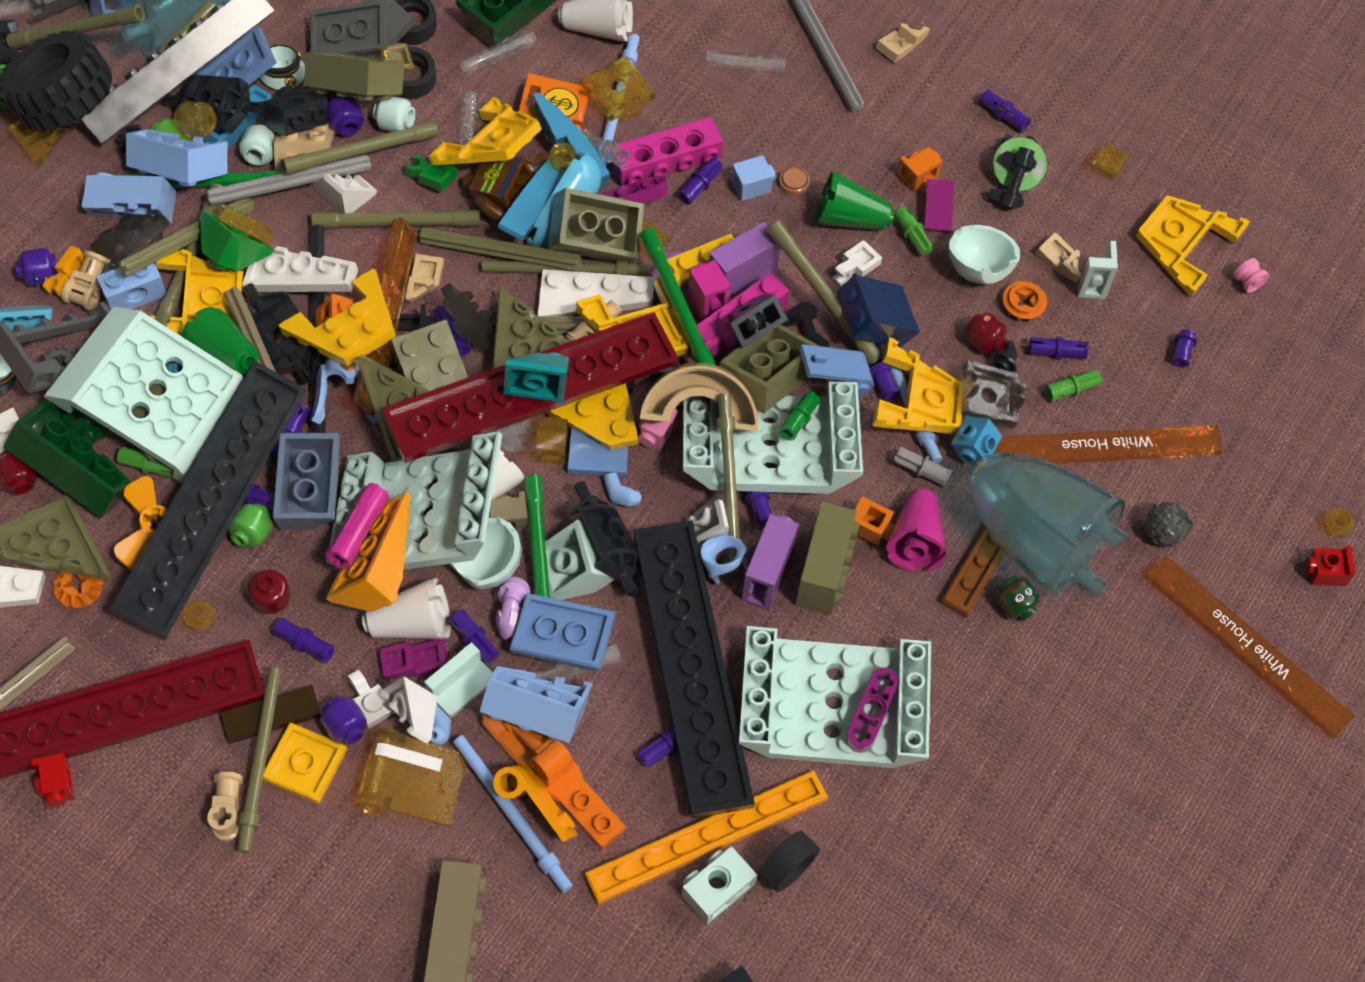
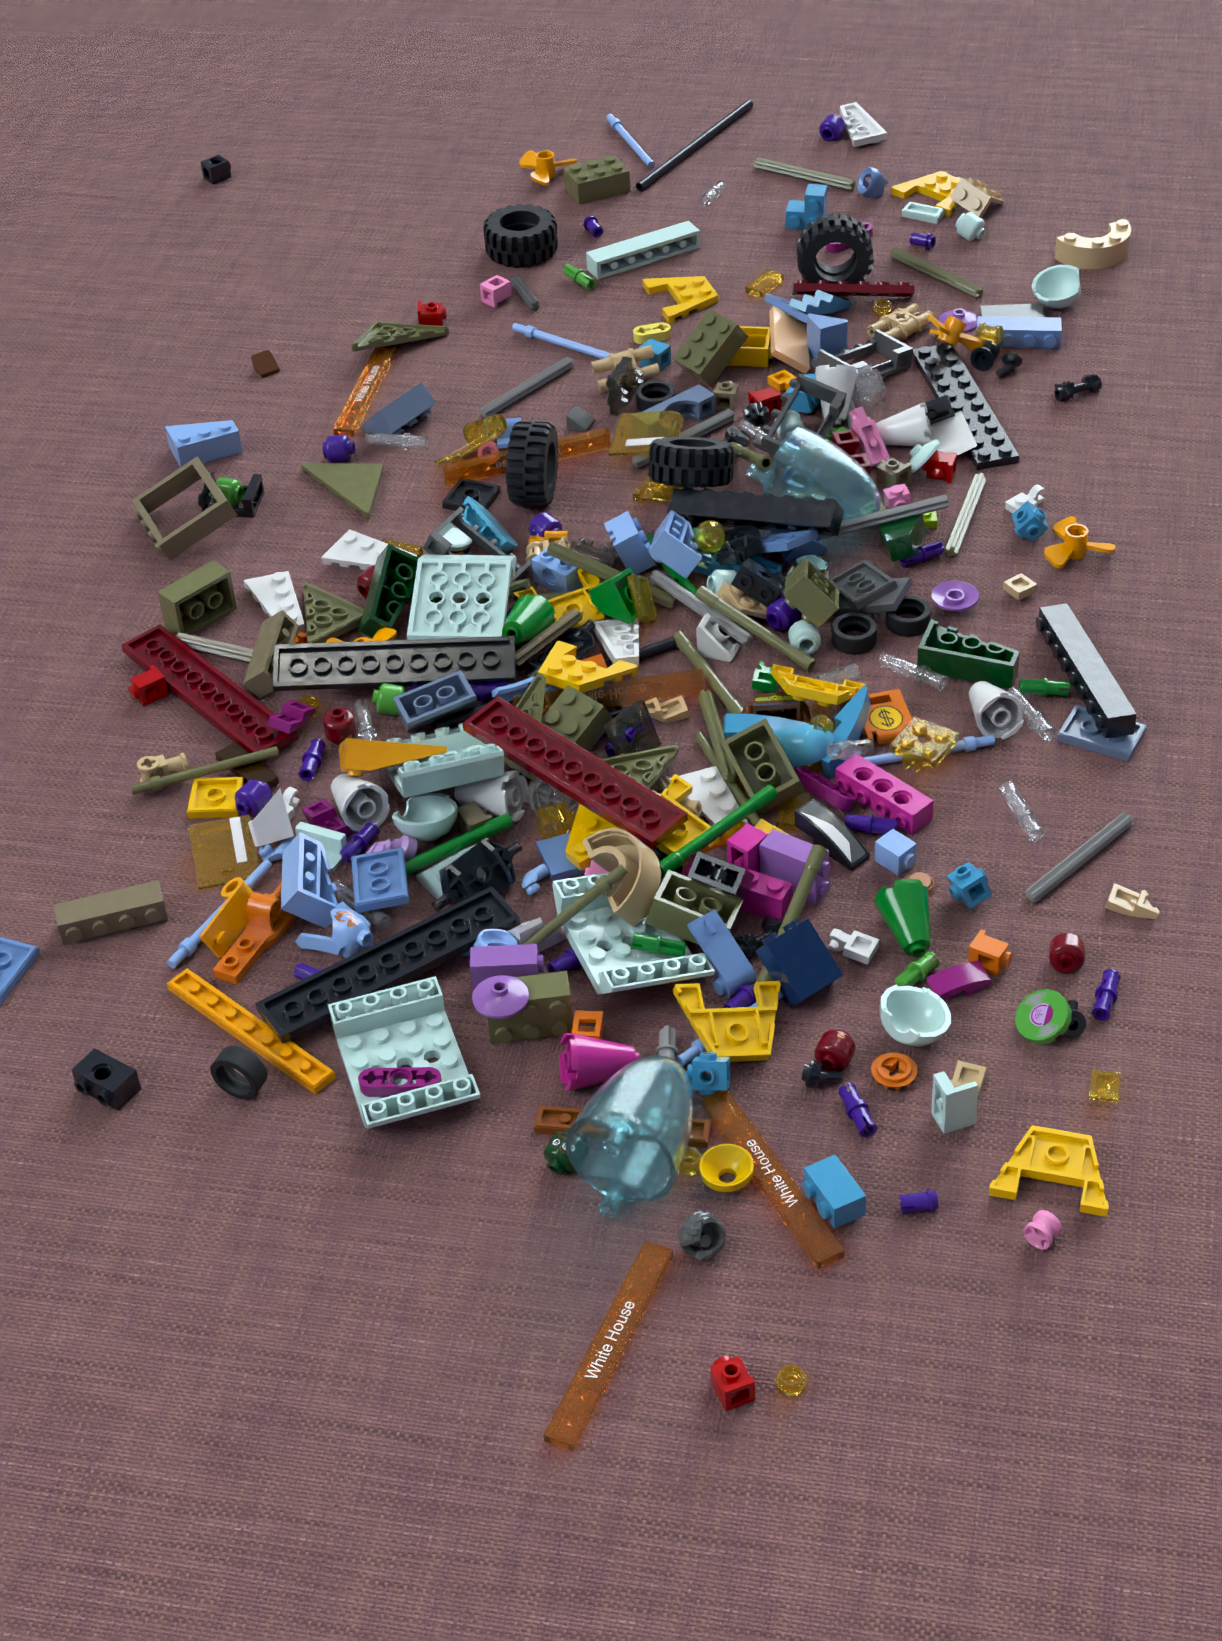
camera: 75 degrees right, 20 degrees down
dark pink axle [325,483,389,570] -> none
clear yellow tile [379,43,414,72] -> none
teal slope [504,353,569,403] -> none
light aqua brick [681,846,757,925] -> none
clear smoke piece [961,360,1026,428] -> none
black piece [989,147,1037,210] -> none
bright green axle [1045,370,1102,402] -> none
none -> dark tan brick [243,610,298,699]
none -> magenta slope [268,700,315,734]
none -> light blue piece [295,901,374,958]
none -> clear pin [354,700,377,741]
none -> medium lavender dish [472,975,529,1019]
none -> yellow piece [699,1144,754,1192]
none -> slope [795,798,870,871]
none -> dark azure brick [802,1155,866,1229]
none -> dark azure brick [947,862,992,909]
none -> dark red head [1049,933,1085,974]

